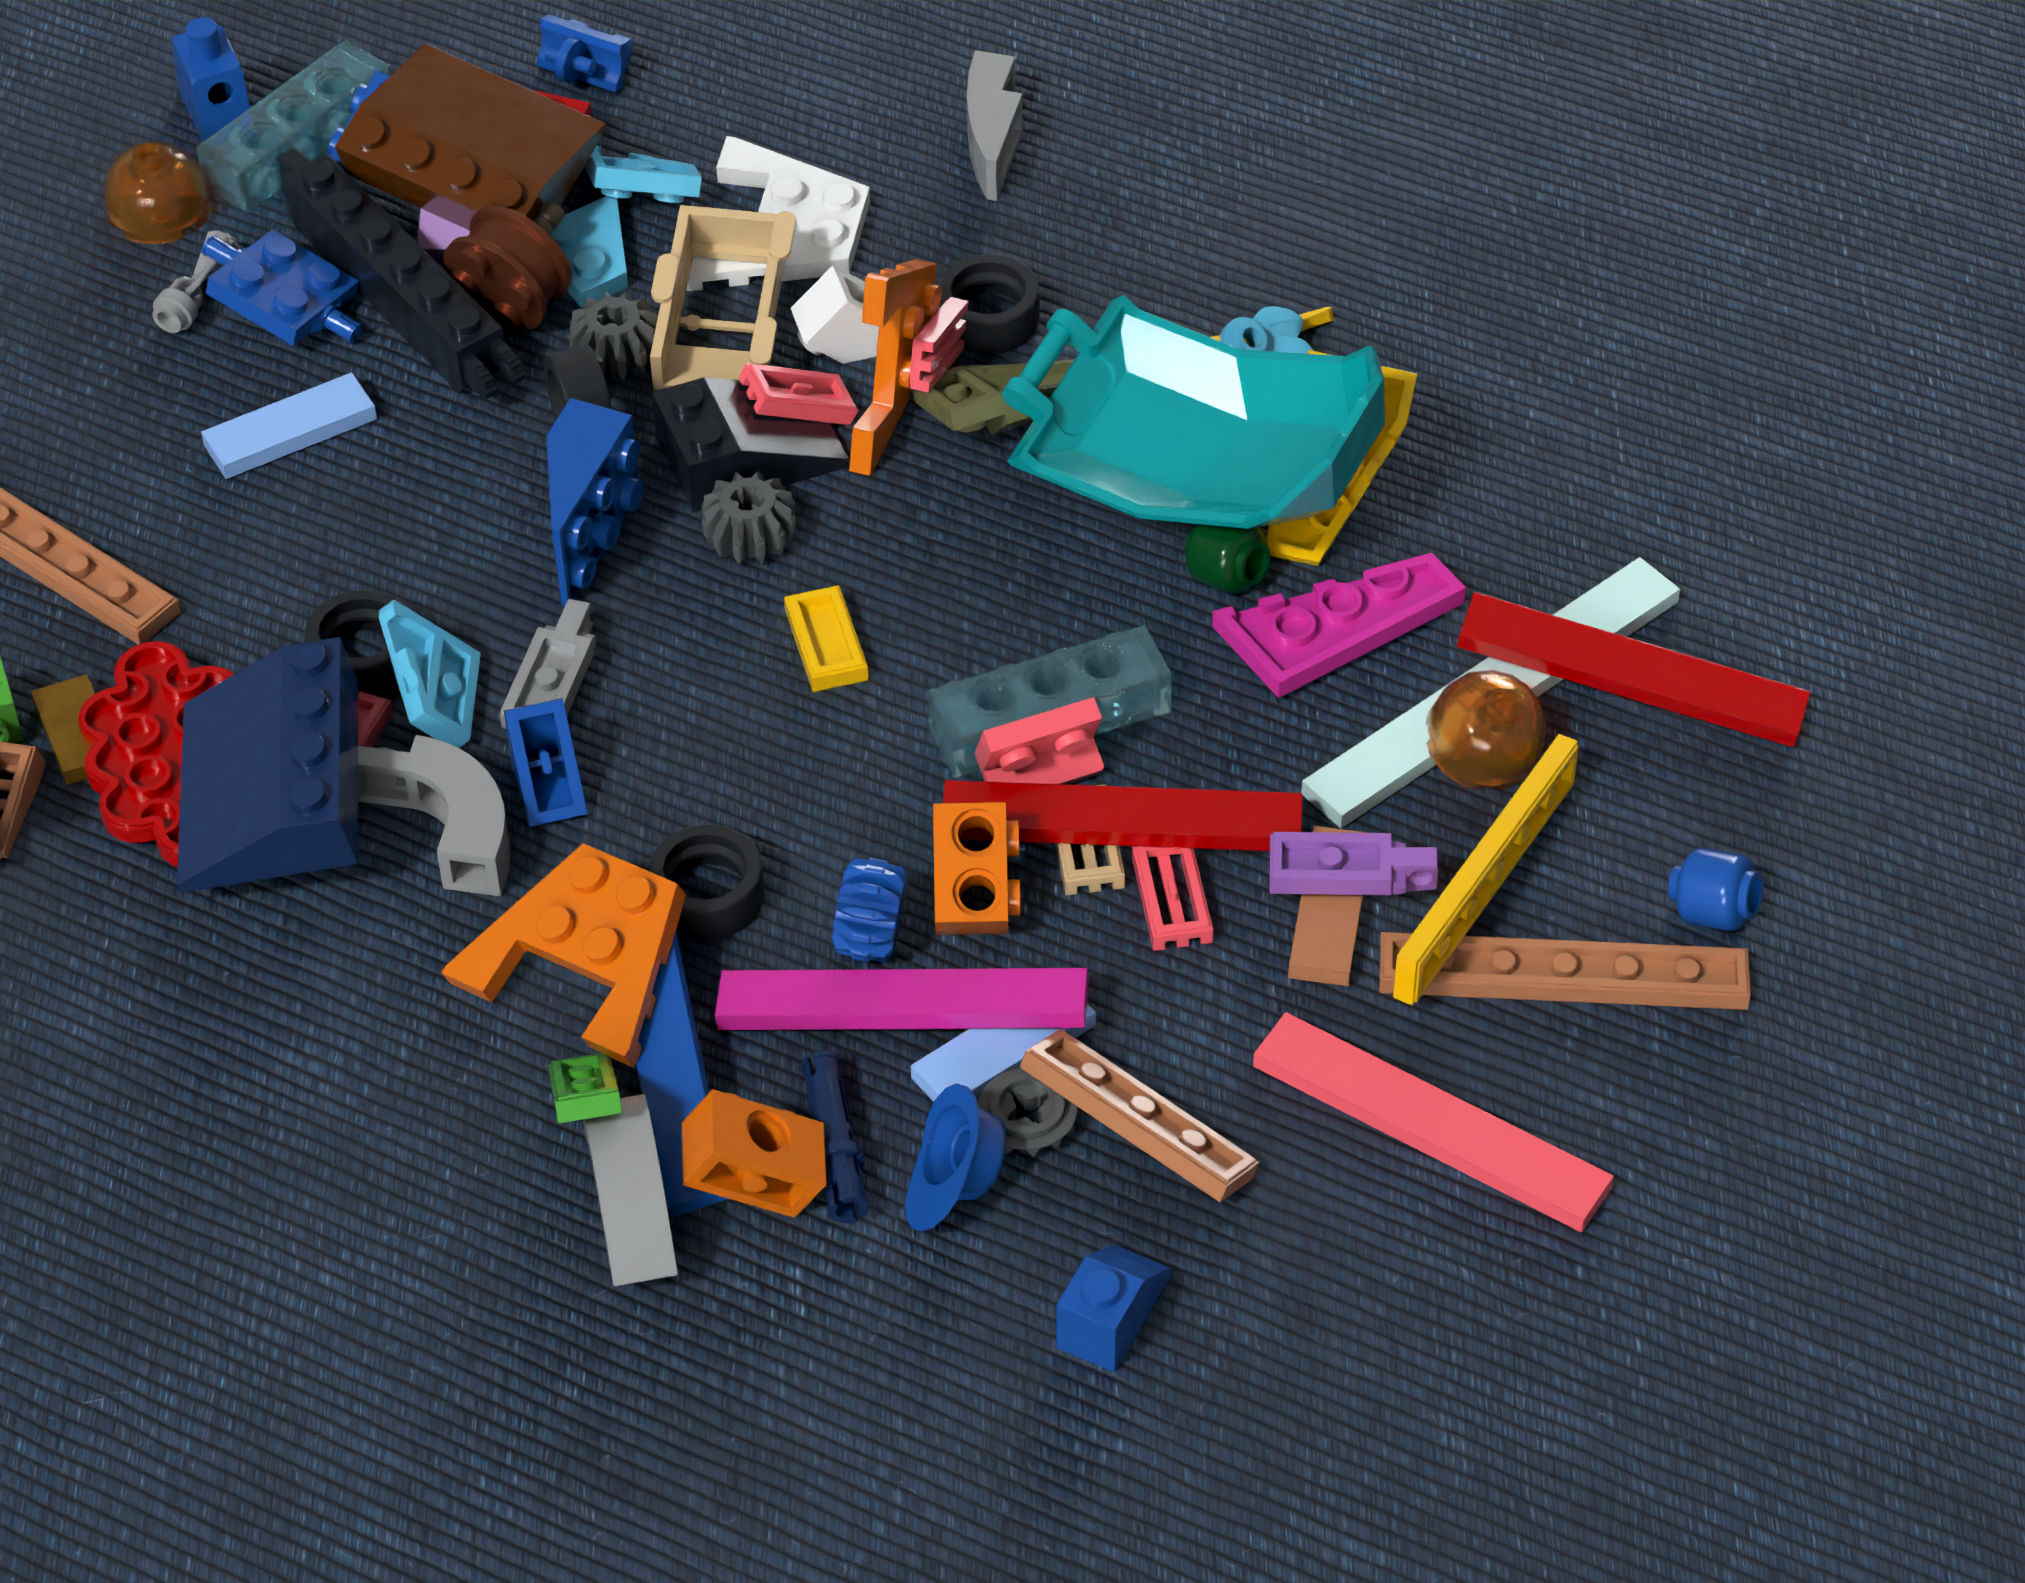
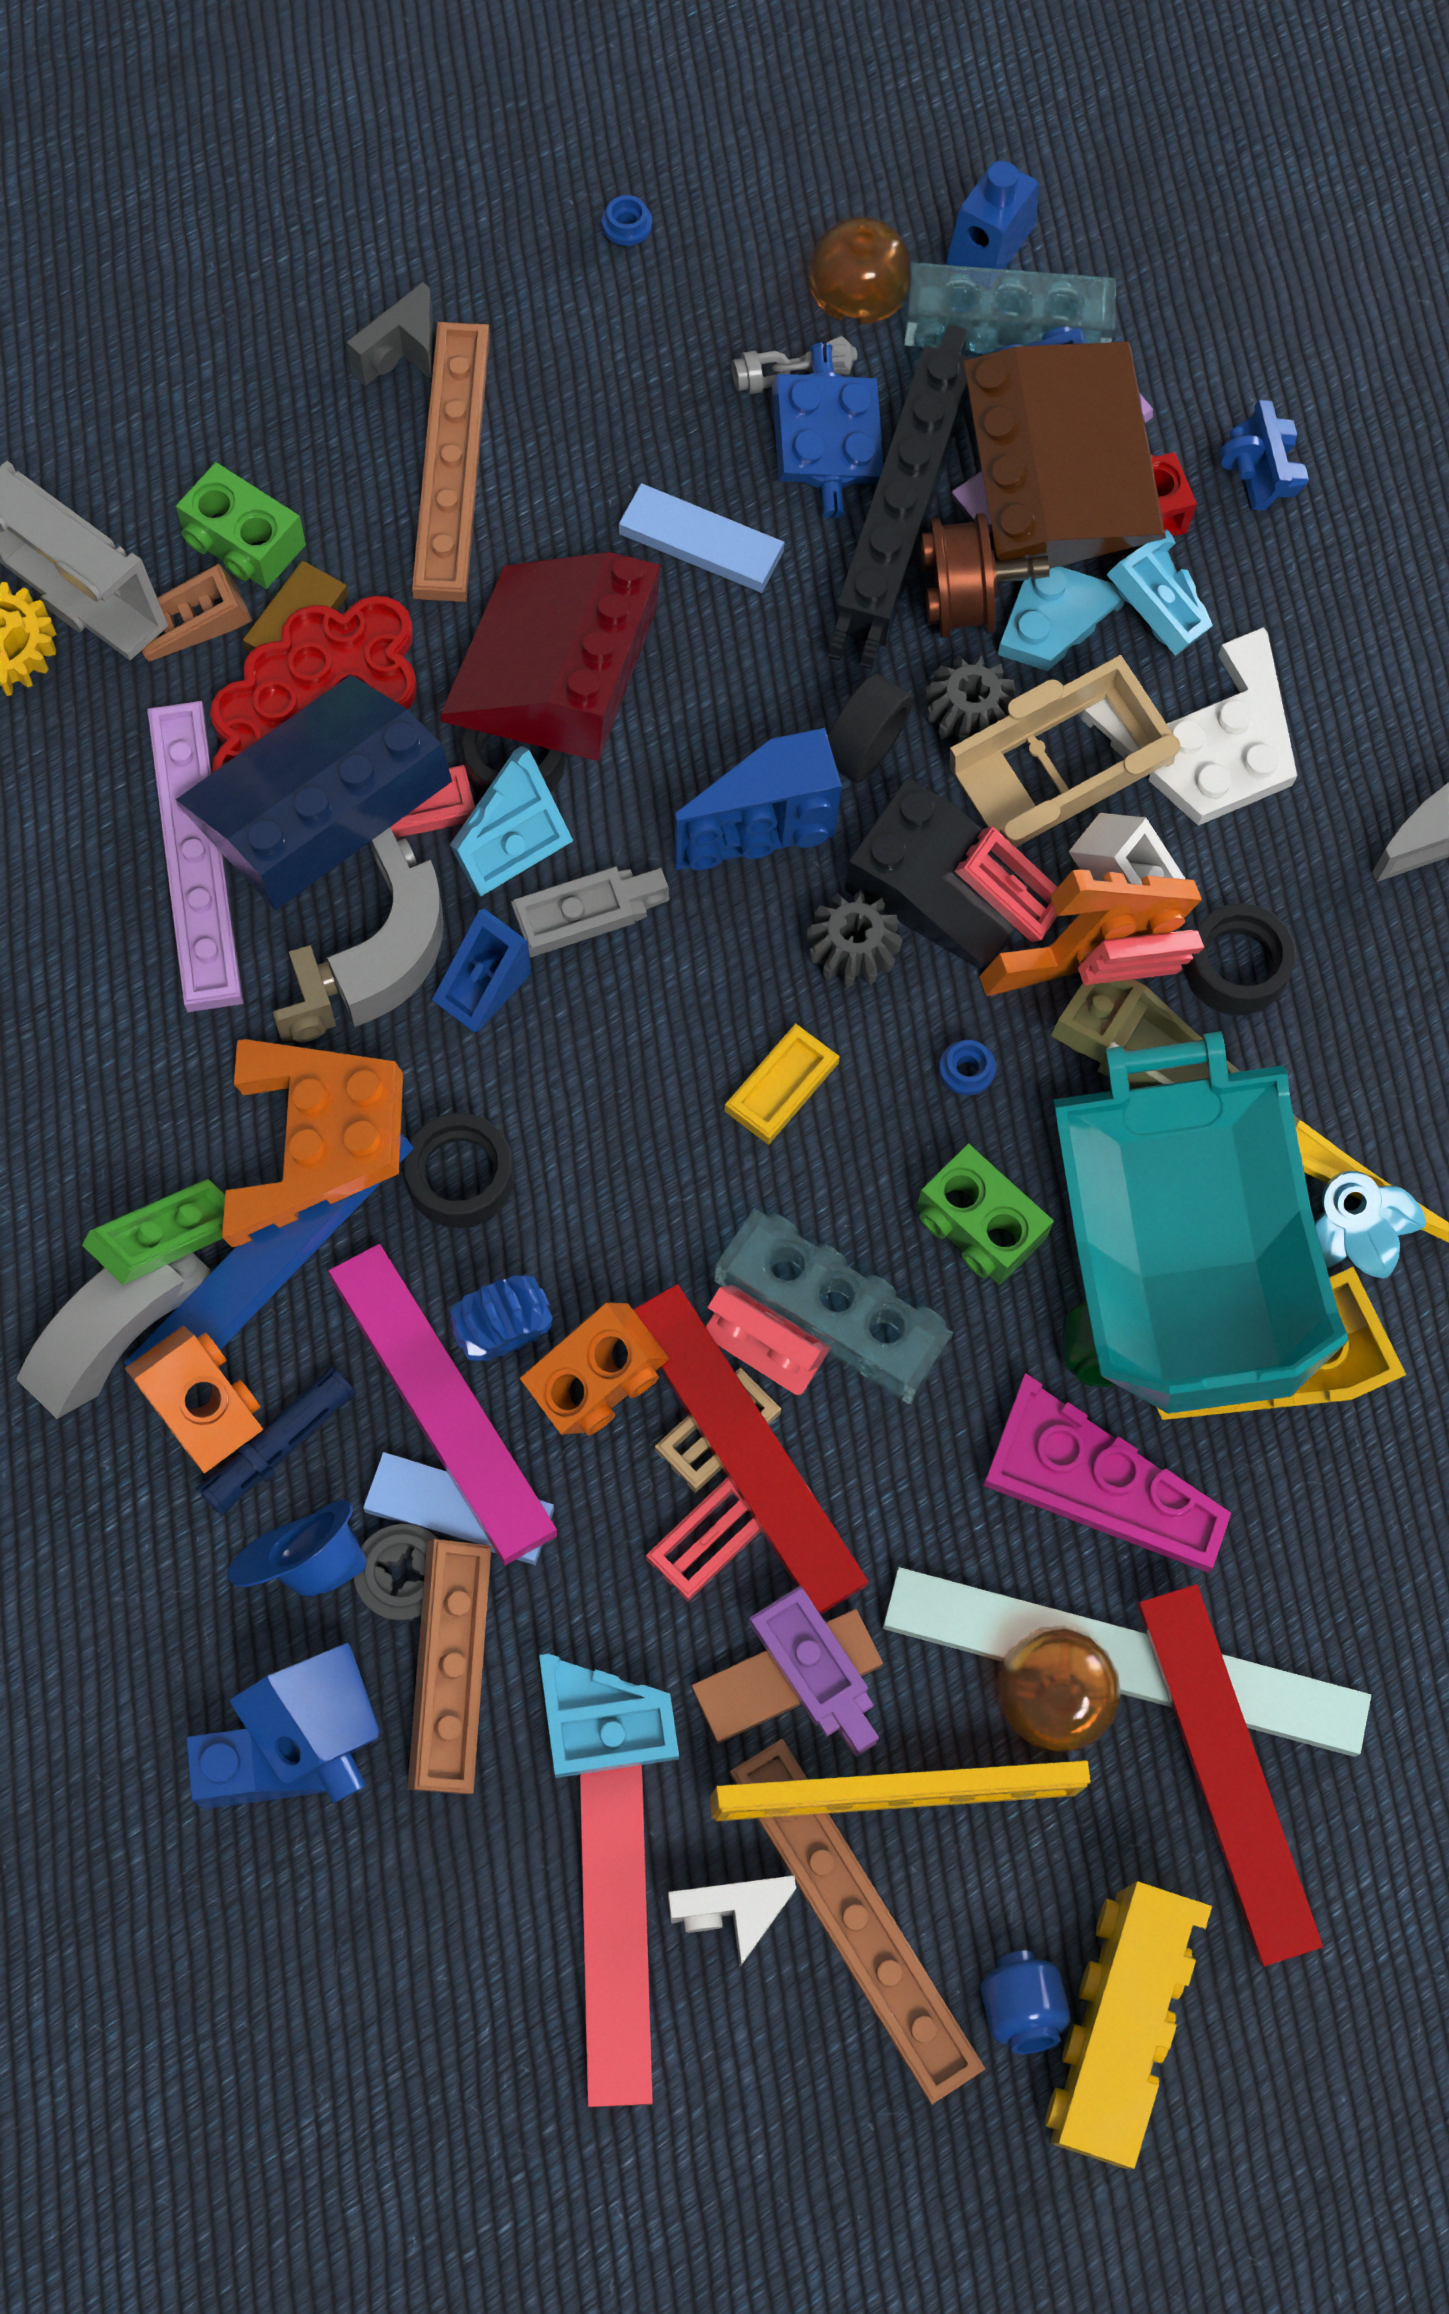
camera: 50 degrees right, 20 degrees up
none -> lavender tile [148,701,243,1012]
none -> torso [230,1643,379,1804]
none -> dark tan bracket [273,945,338,1042]
none -> dark red slope [441,552,661,761]
none -> medium azure wing [539,1654,679,1778]
none -> white slope [668,1876,796,1966]
none -> bright green brick [916,1143,1054,1285]
none -> blue plate [939,1040,996,1095]
none -> yellow wedge [1045,1881,1212,2169]

